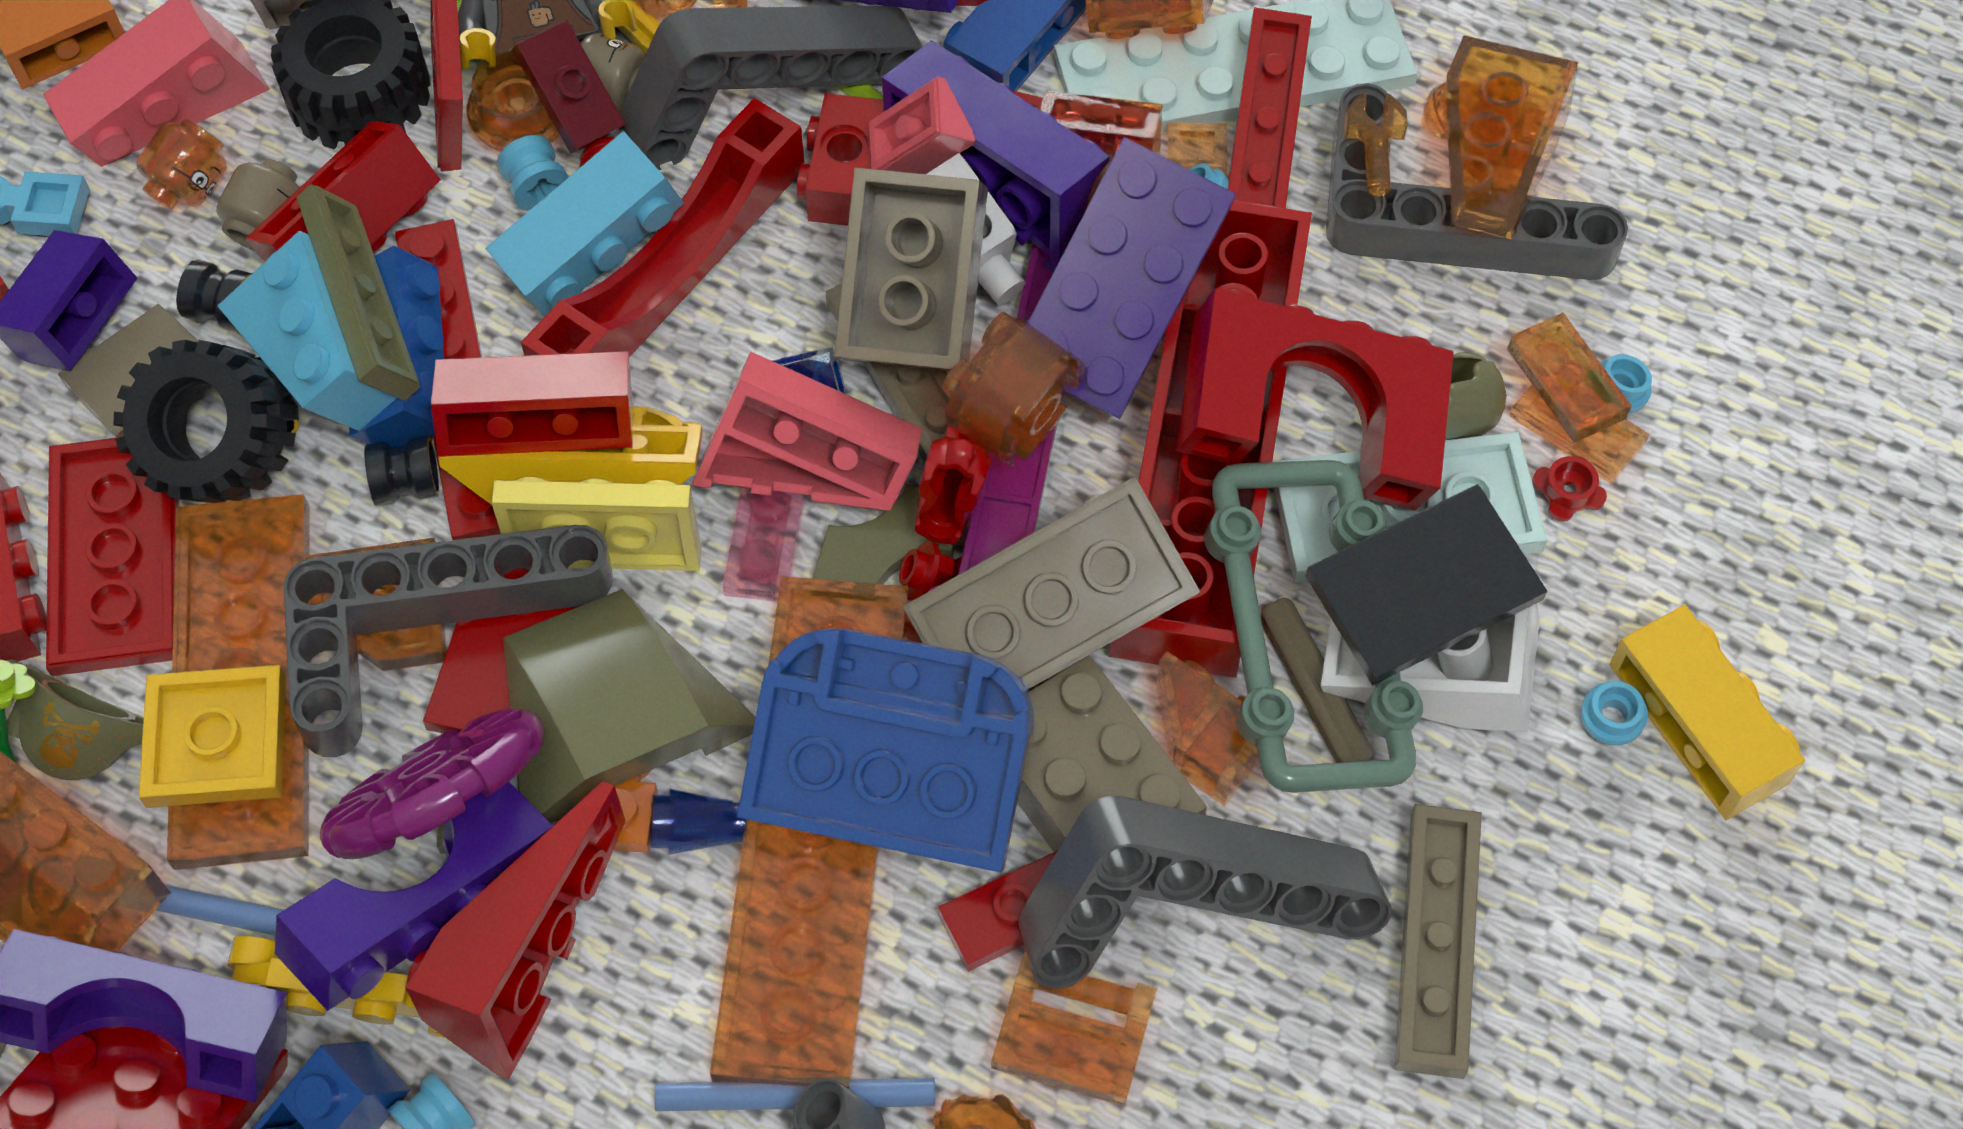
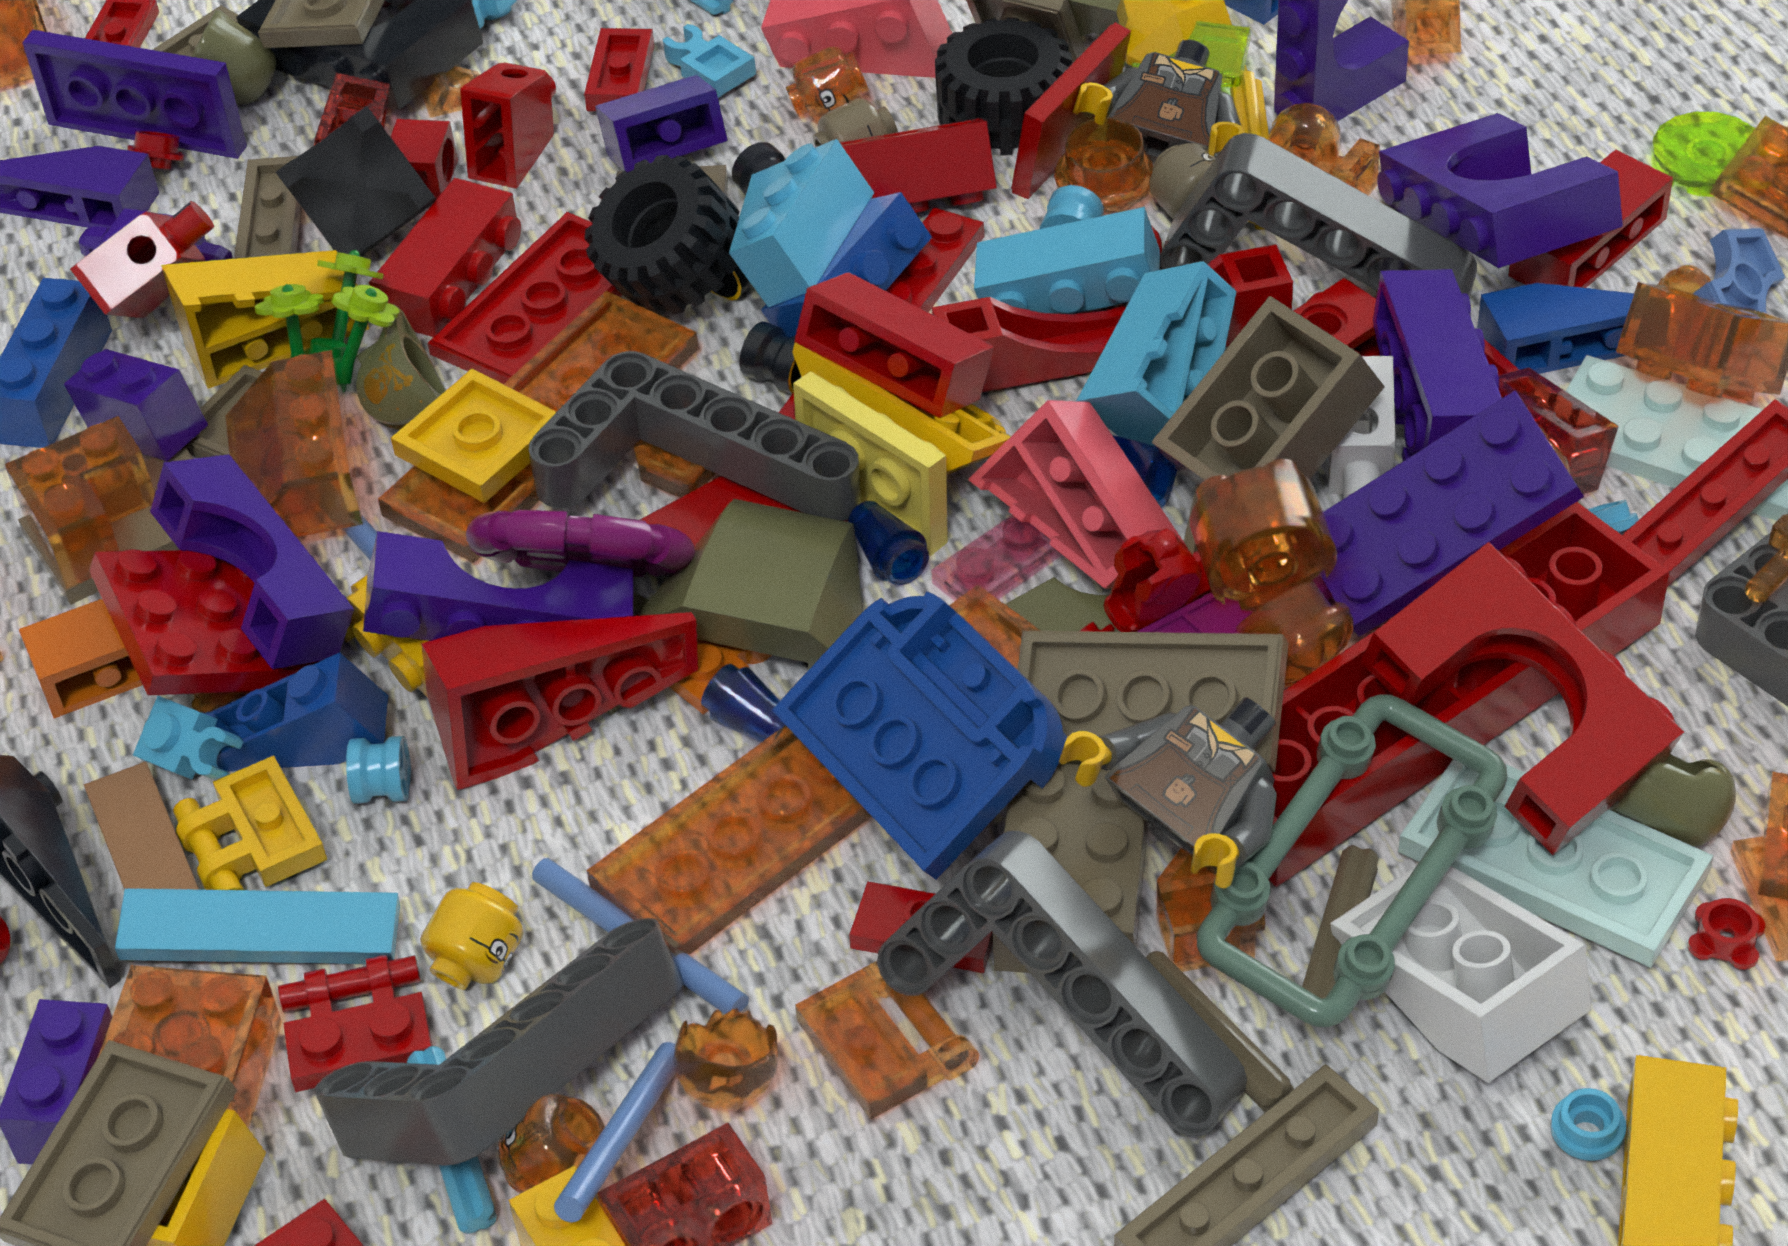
camera: 45 degrees right, 15 degrees down
olive tile [296,184,420,401] -> none
dark red plate [512,20,626,154] -> none
coral slope [869,76,975,174] -> none
clear orange tile [1167,123,1227,176] -> none
black tile [1305,484,1548,686] -> none
none -> clear blue cone [848,501,929,585]
none -> torso [1059,697,1277,889]
none -> medium azure wedge [1076,261,1236,457]
none -> dark tan axle [1146,951,1294,1112]
none -> clear orange piece [1234,581,1354,688]

